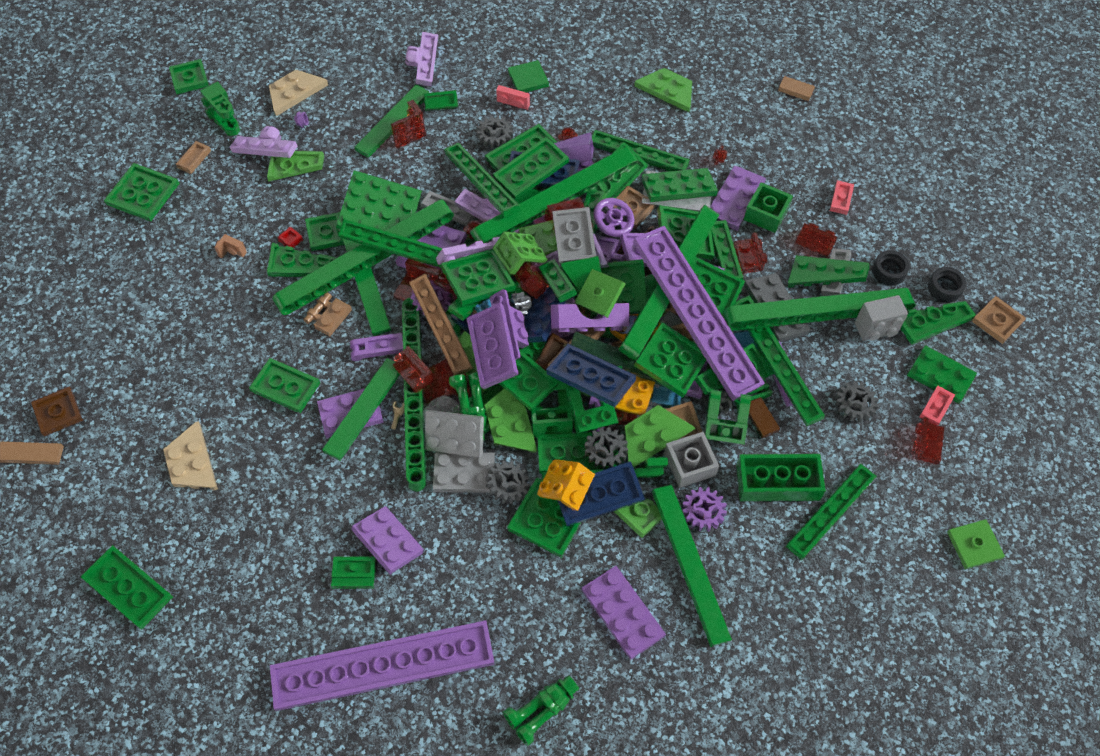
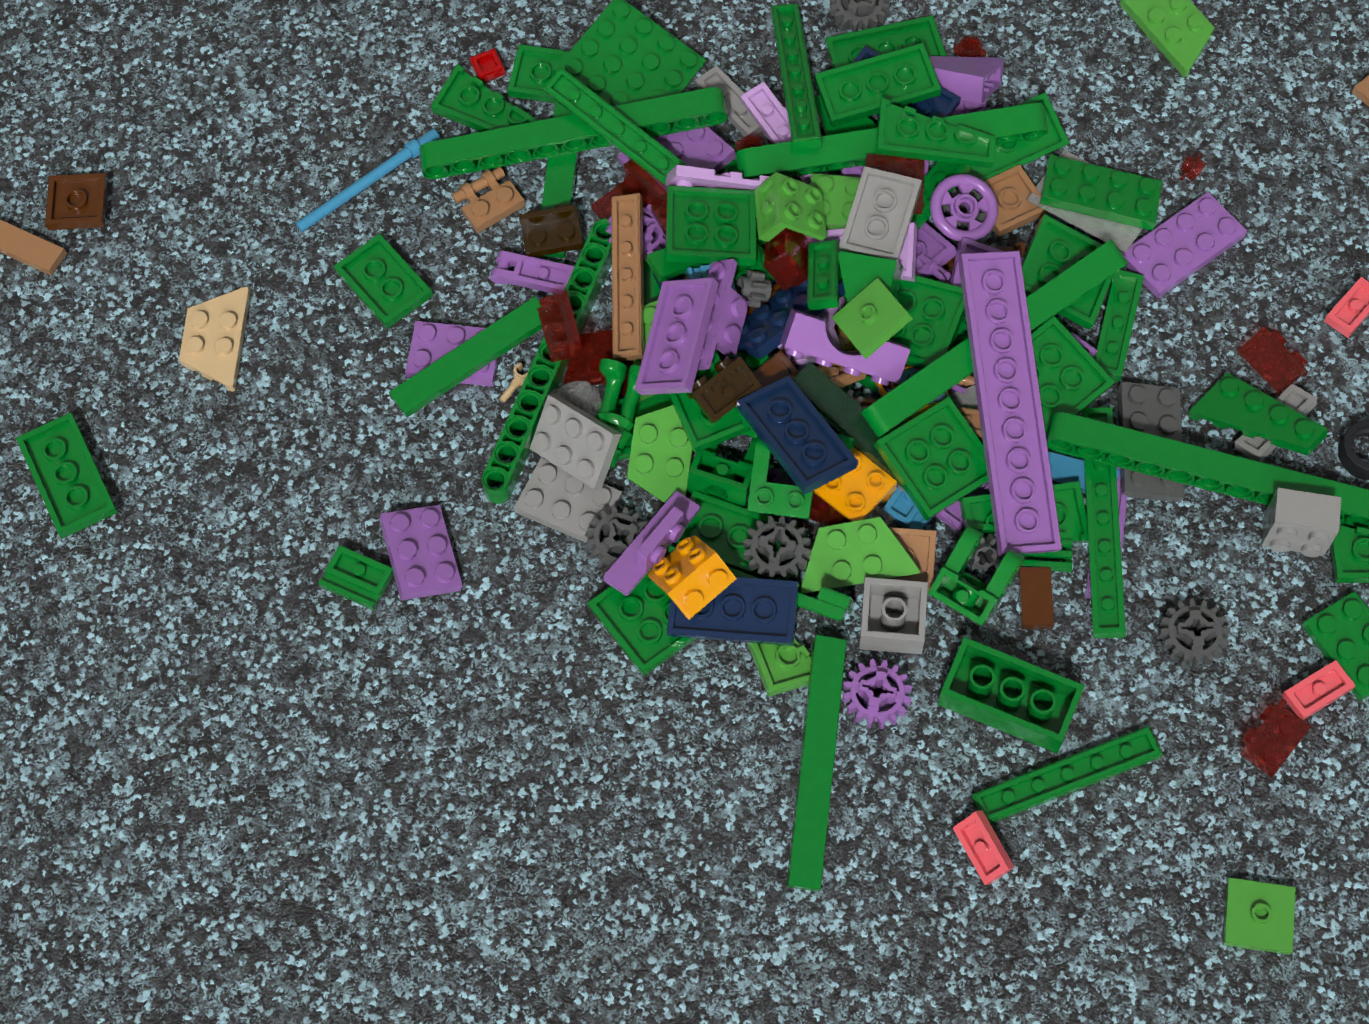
camera: 30 degrees right, 5 degrees up
nougat bracket [215,234,247,258] -> none
medium lavender plate [270,620,495,711] -> none
green piece [502,675,579,747] -> none
medium lavender plate [581,566,666,660] -> none
green tile [592,130,690,171] -> none
clear red bracket [733,232,767,274] -> none
green brick [743,182,793,233] -> none
none -> dark azure bar [295,129,440,232]
none -> dark brown bracket [519,204,584,257]
none -> medium lavender bracket [603,491,700,596]
none -> dark brown bracket [686,356,762,423]
none -> green wing [876,97,996,168]
none -> coral plate [953,810,1015,885]

